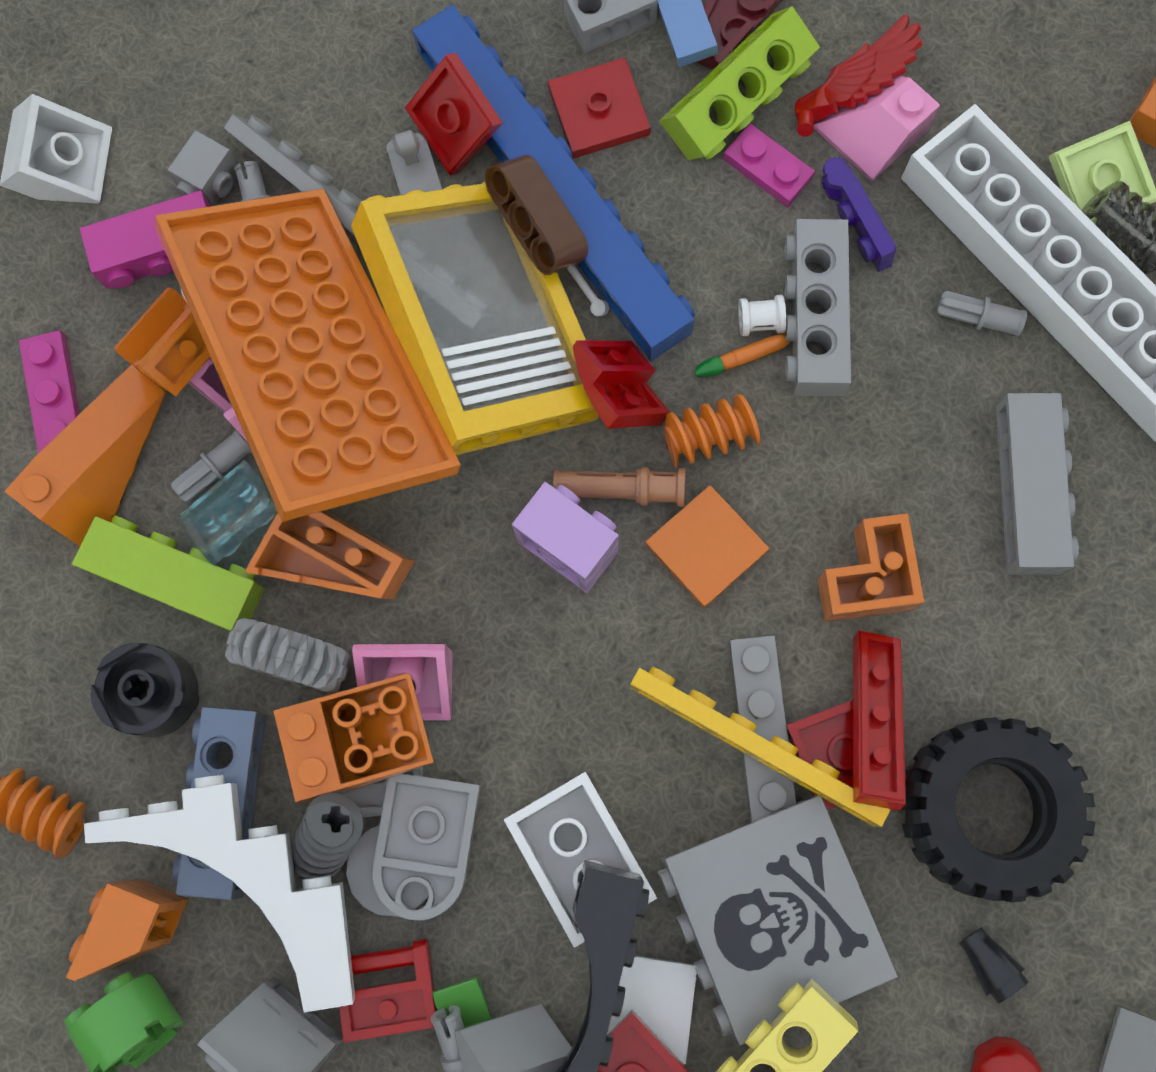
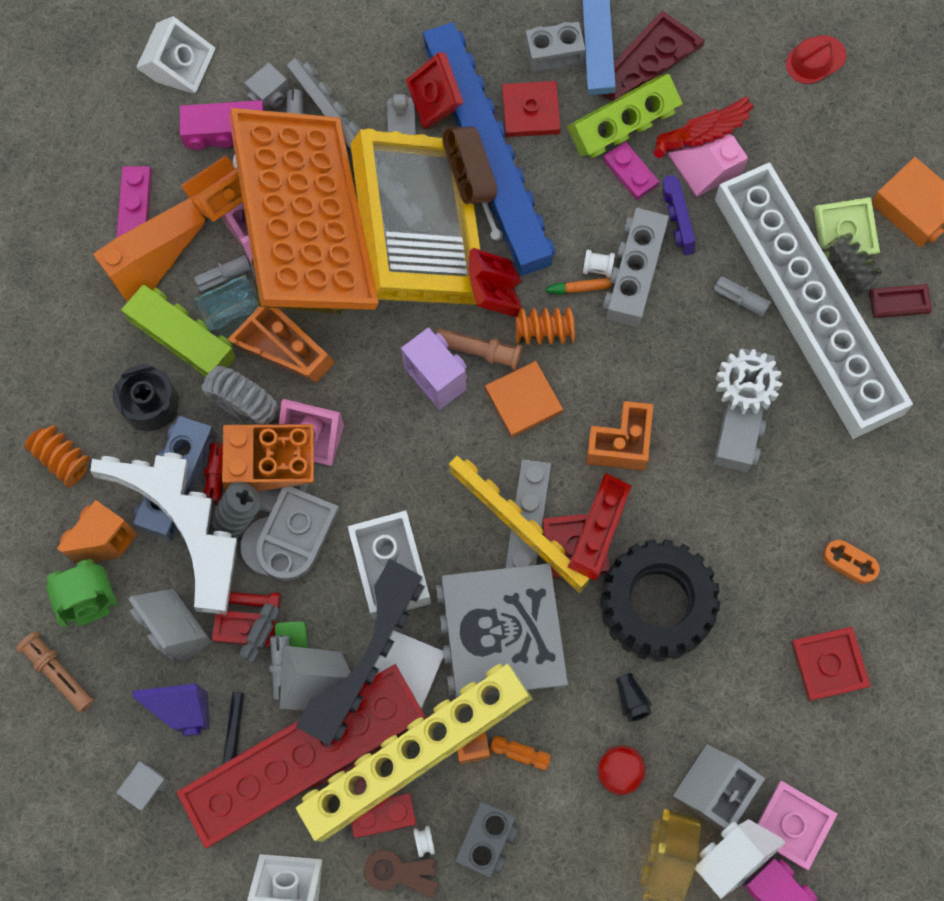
camera: 10 degrees right, 5 degrees down
none -> red pin [203,443,223,504]
none -> dark grey axle [239,604,280,663]
none -> white gear [715,349,782,414]

